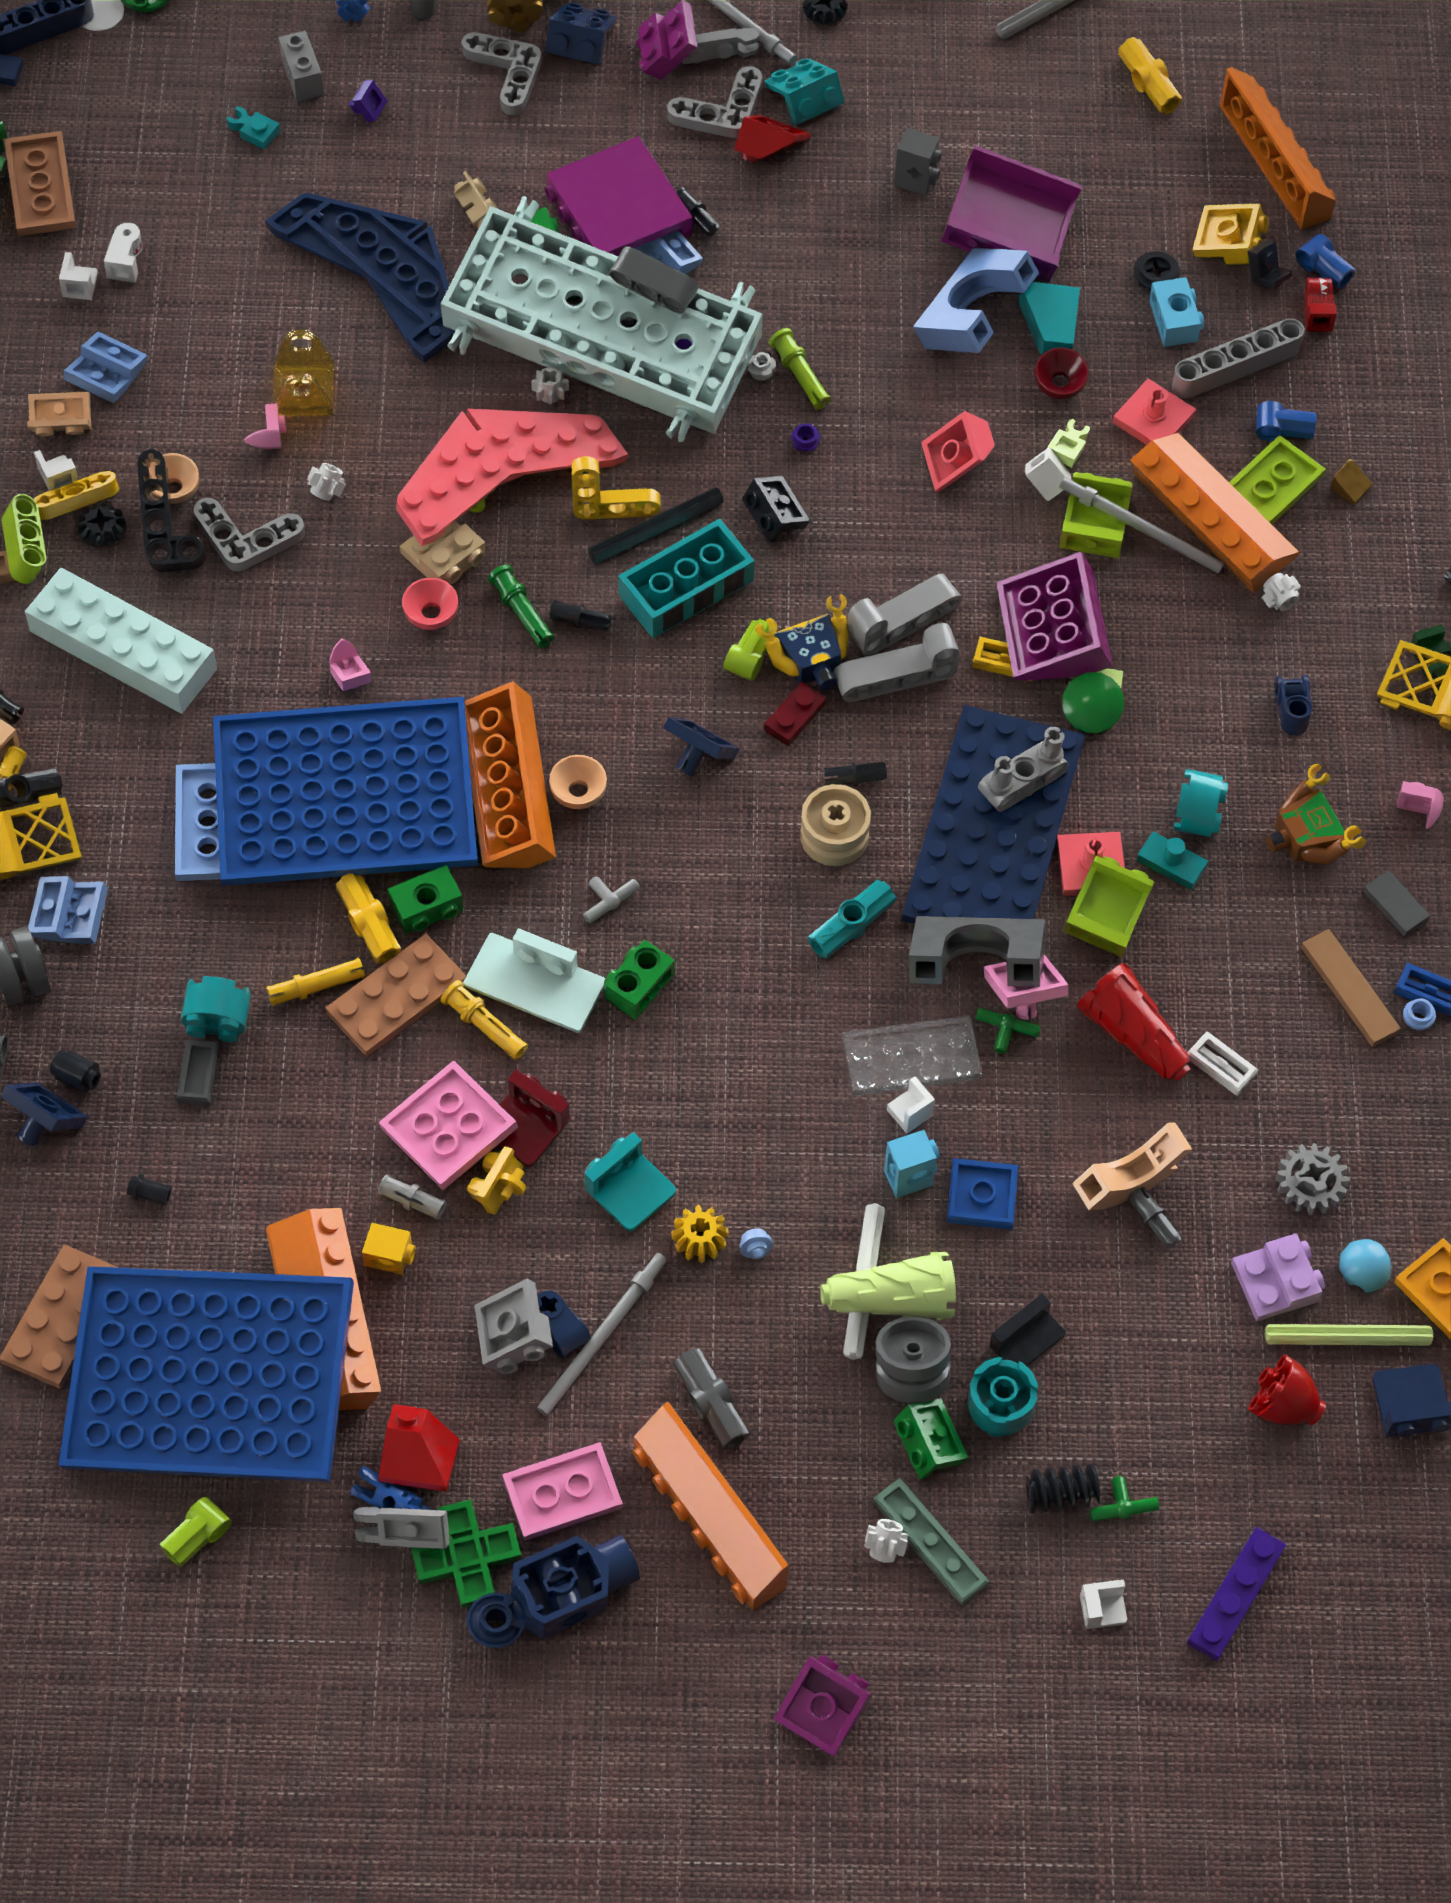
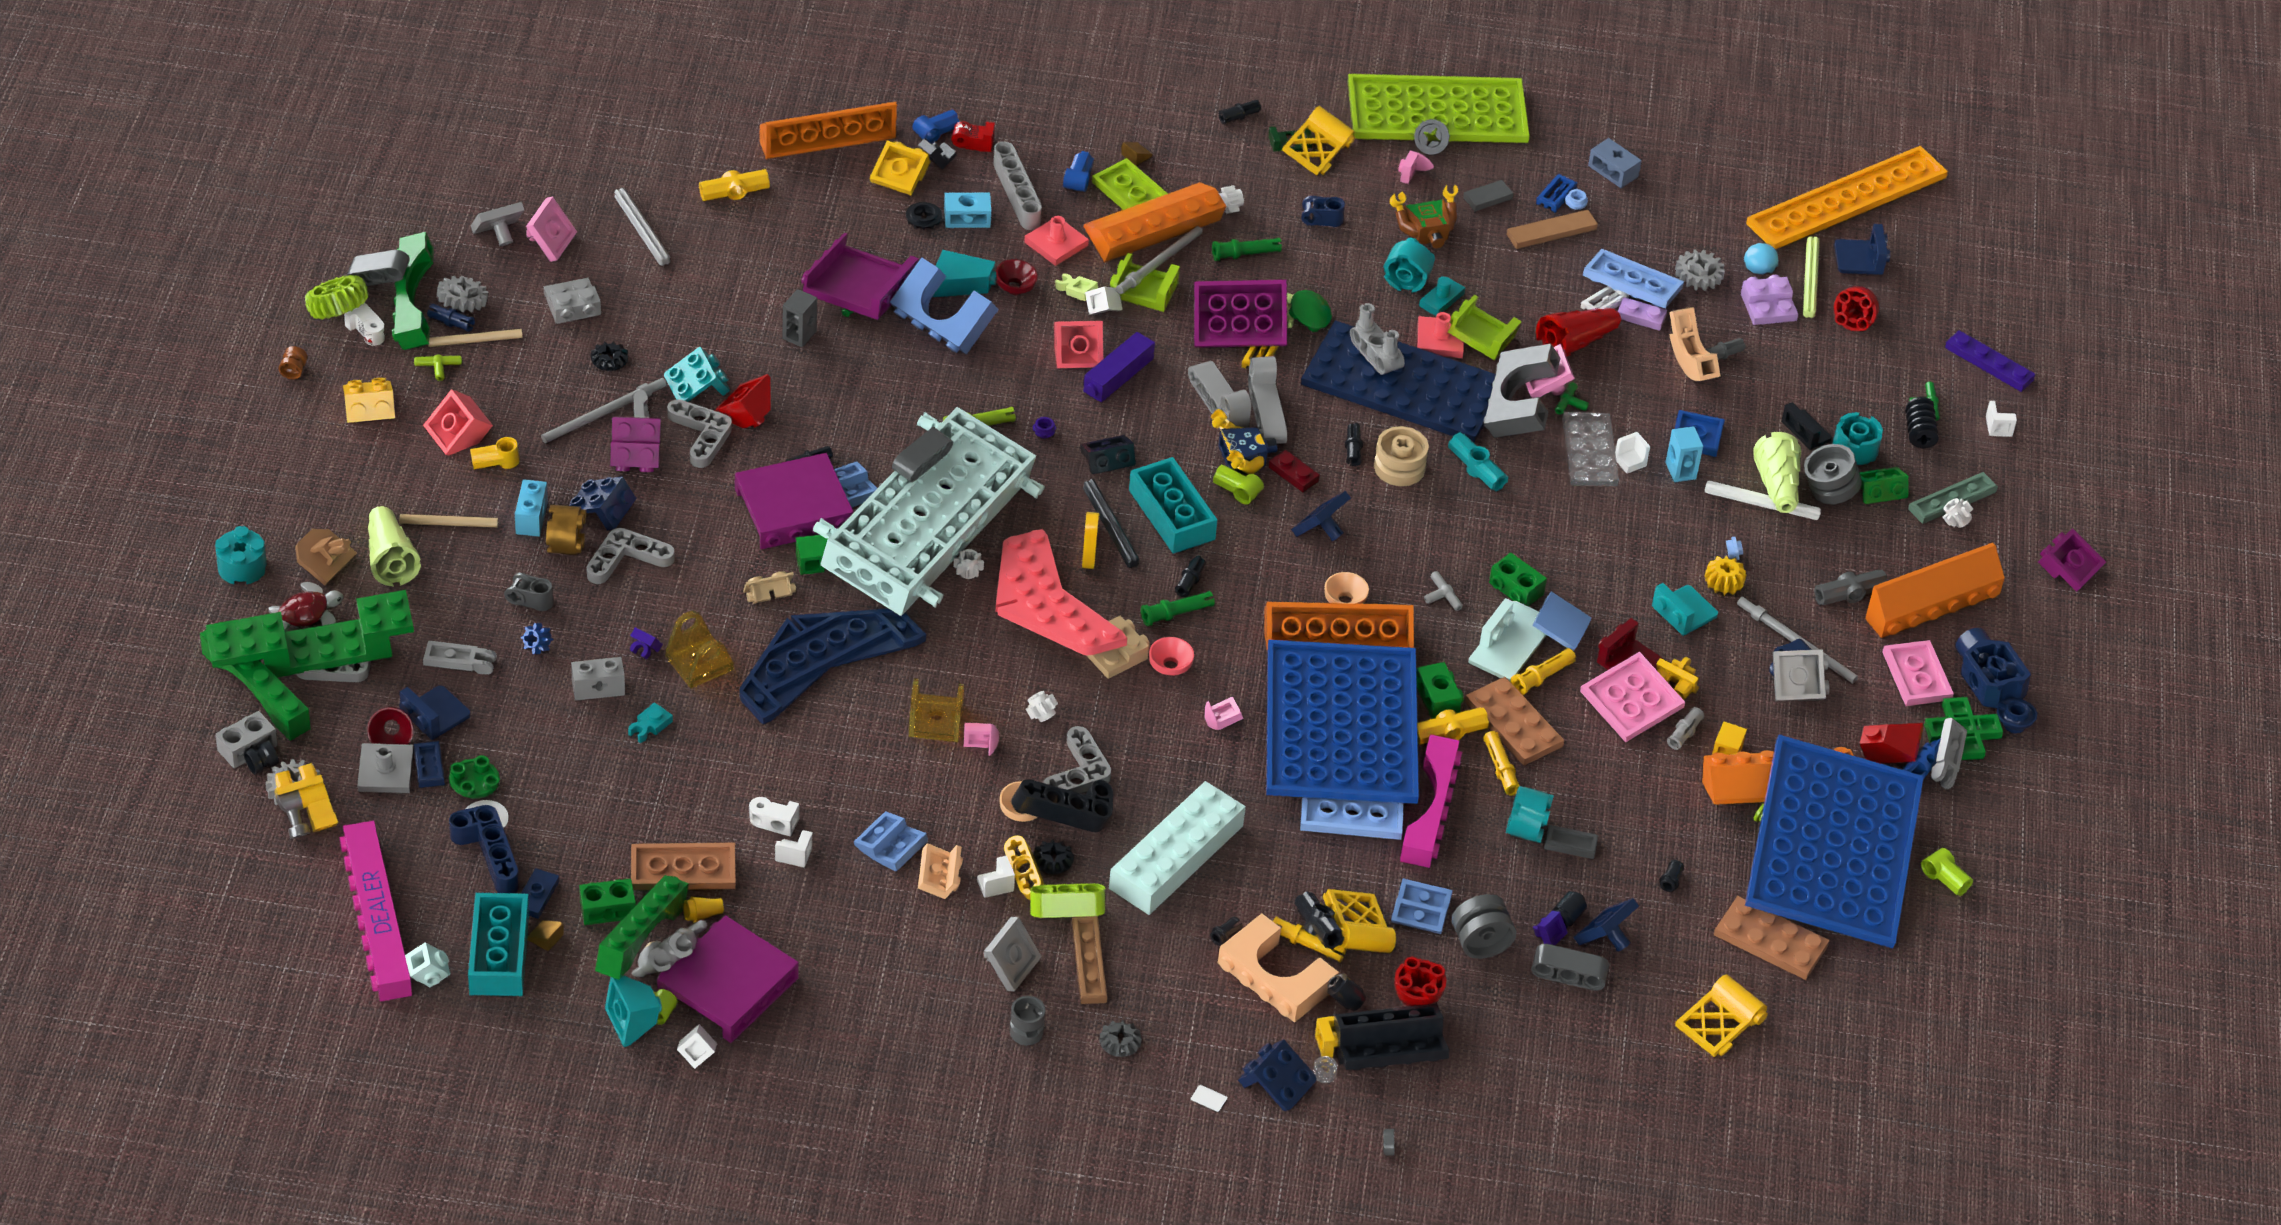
camera: 85 degrees left, 15 degrees down
none -> clear yellow hose [666,611,734,689]
none -> dark purple brick [1083,332,1155,403]
none -> green pin [1212,237,1282,261]
none -> dark pink arch [1400,734,1462,868]
none -> medium blue slope [1532,591,1591,651]
none -> dark purple tile [1533,911,1568,945]
none -> light blue plate [1583,249,1684,309]
none -> lavender plate [1618,297,1667,331]

